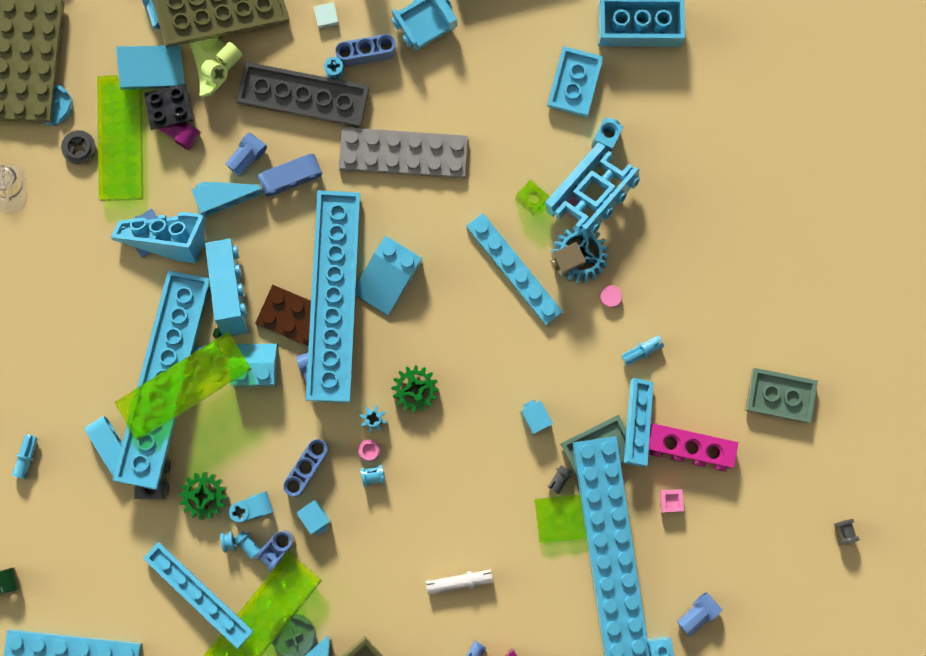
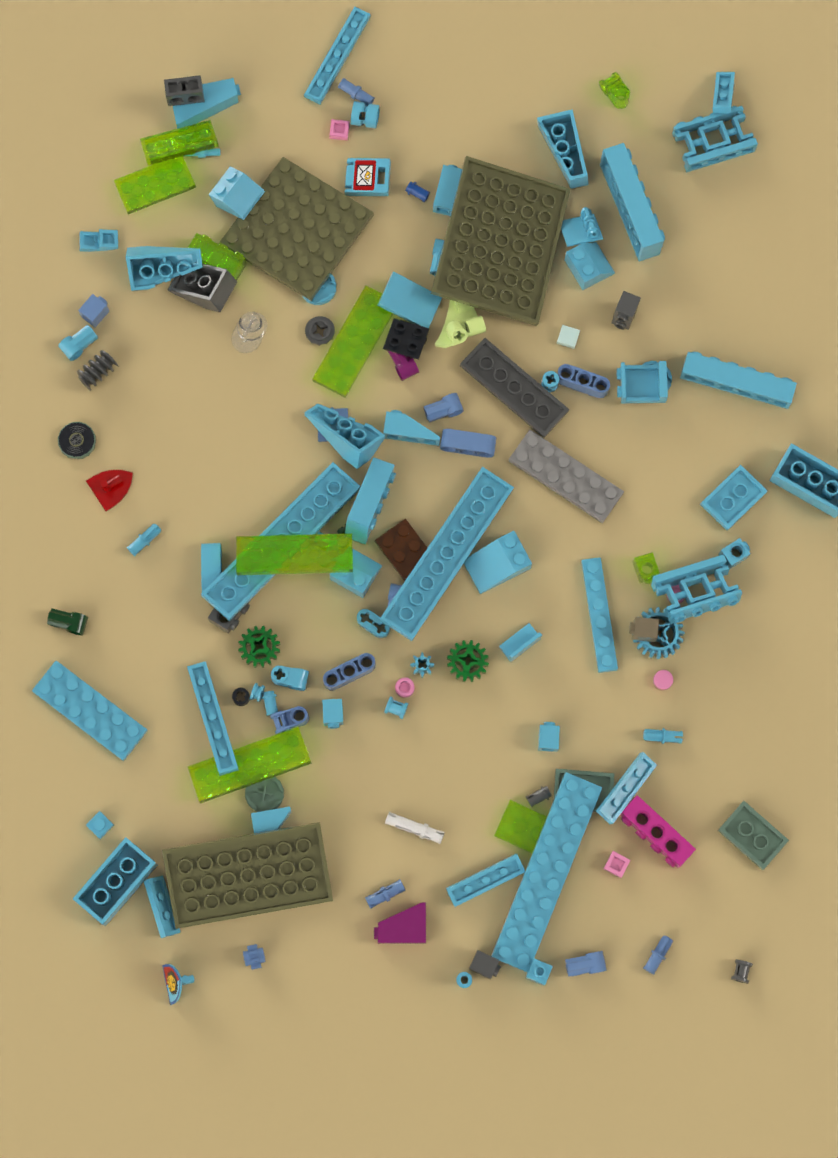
camera: 35 degrees right, 5 degrees down
none -> black bush [232,688,250,706]
none -> medium azure beam [357,609,390,638]
none -> medium azure plate [446,854,525,907]
none -> medium azure panel [499,623,542,662]
none -> medium blue axle [643,936,673,975]

